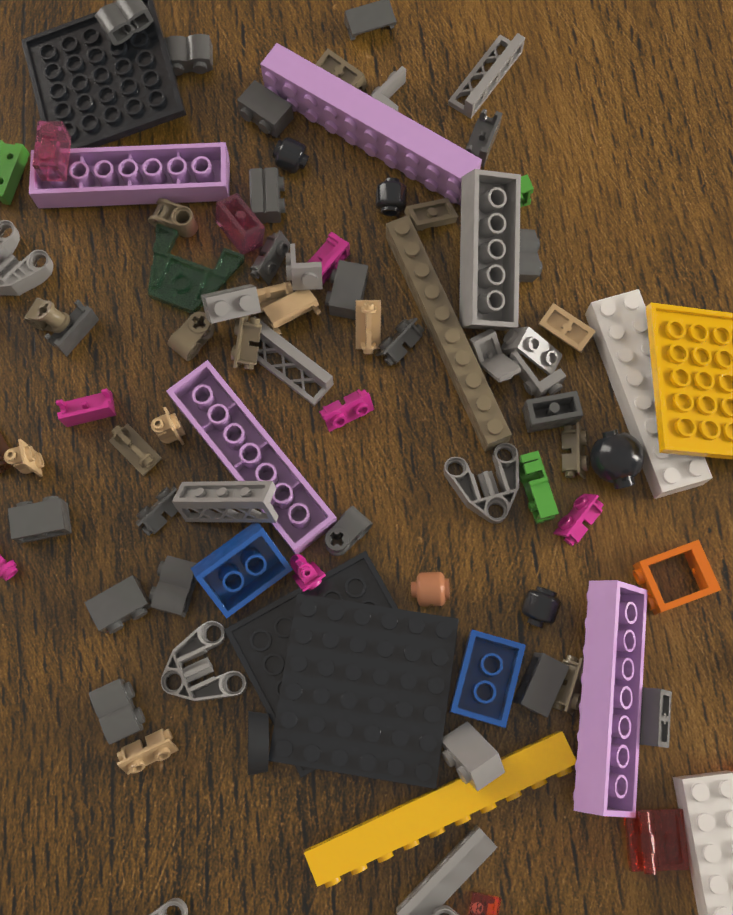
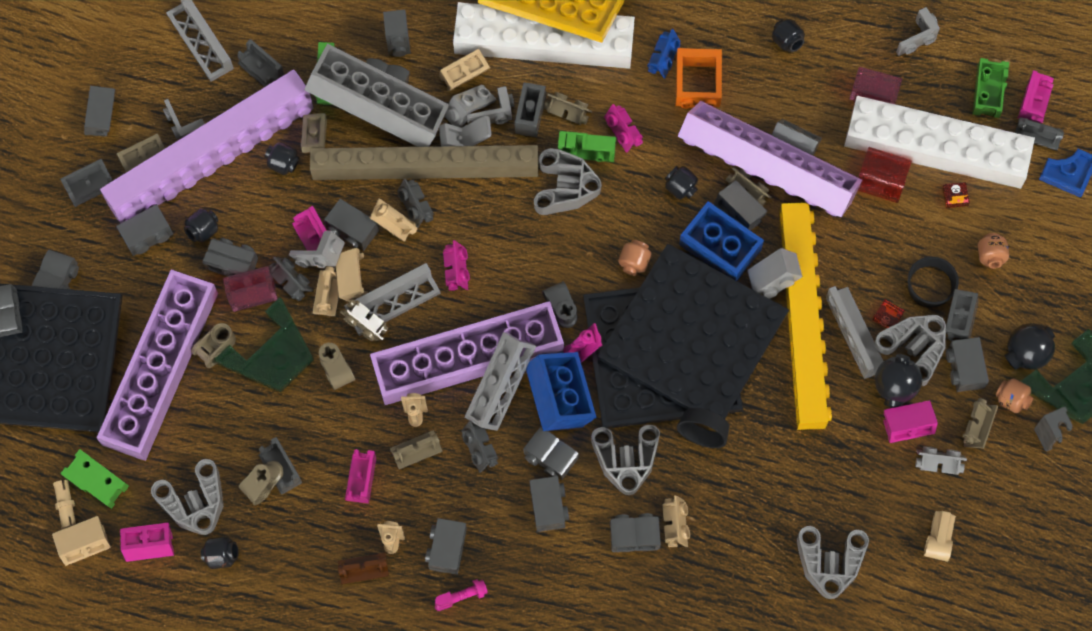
camera: 70 degrees left, 5 degrees down
clear pink brick [32,121,71,182] -> none
light grey brick [201,284,261,324] -> none
black brick [590,429,644,489] -> none
none -> dark grey hinge [60,159,113,207]
none -> dark grey brick [383,10,411,57]
none -> blue hinge [647,29,681,79]

